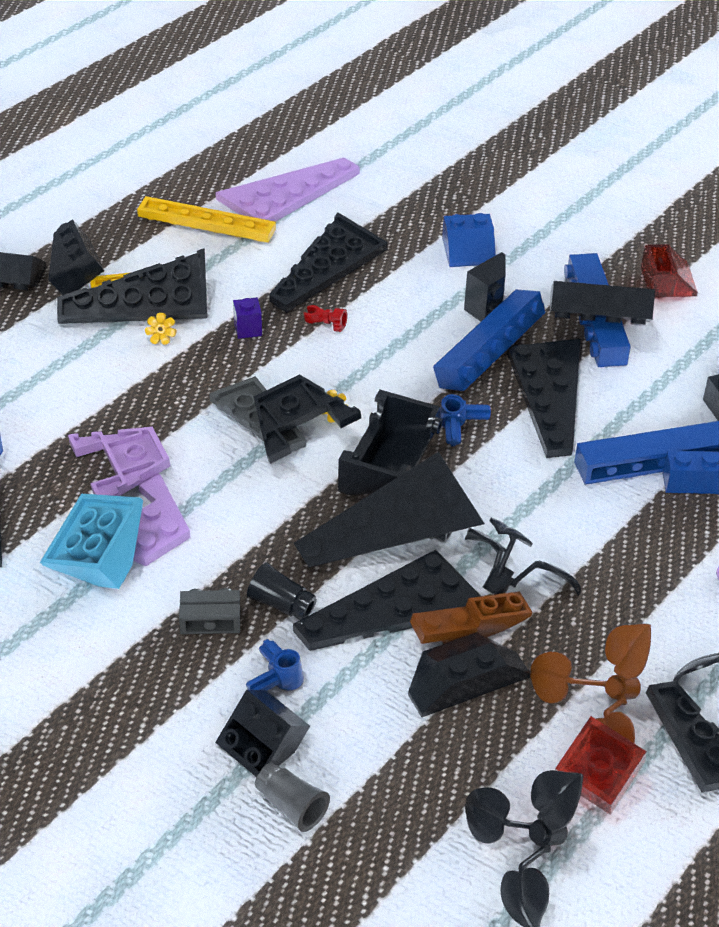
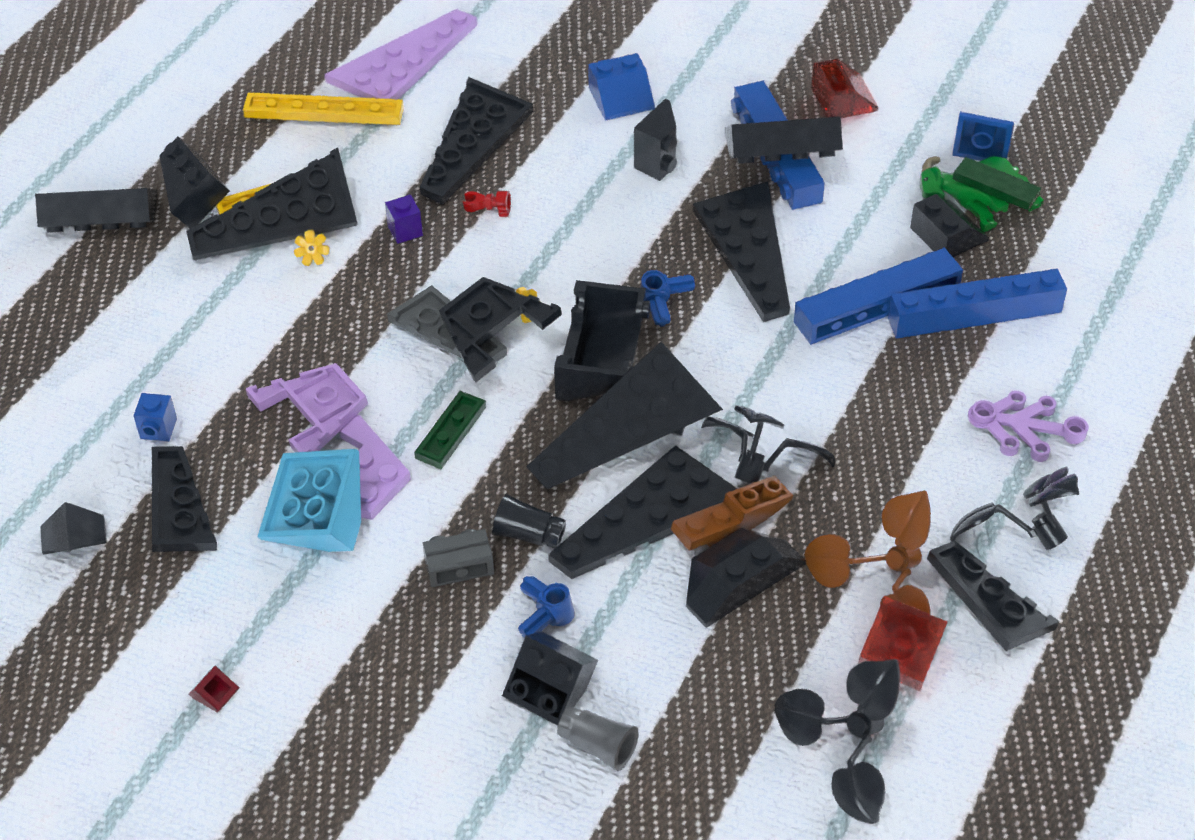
camera: 10 degrees left, 5 degrees up
blue brick [433,289,546,391] -> none
none -> dark green tile [414,390,486,469]

